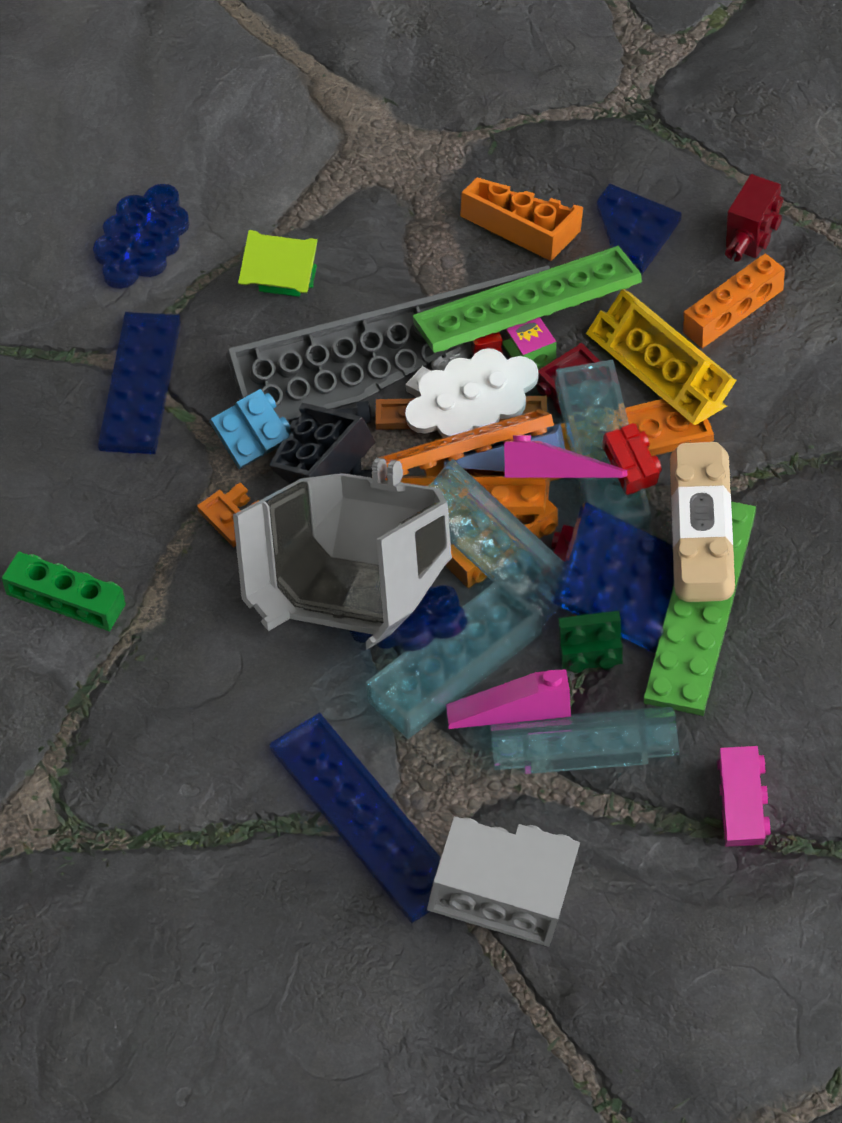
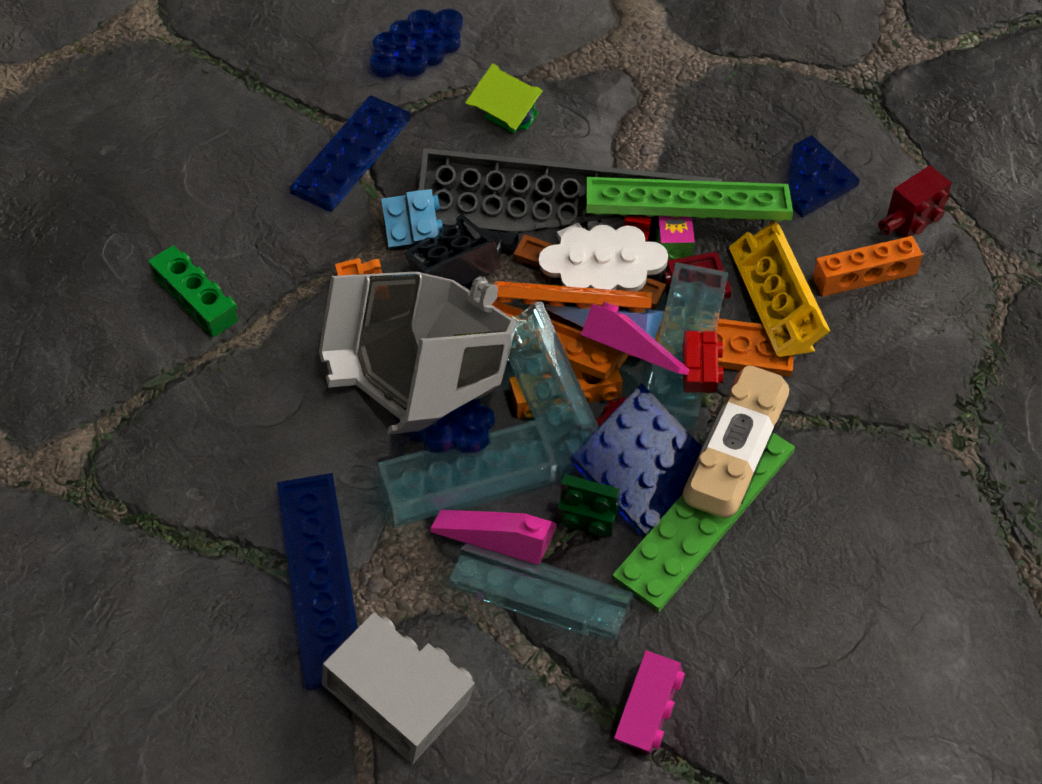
camera: 20 degrees right, 0 degrees up
orange wedge [460,177,583,261] -> none

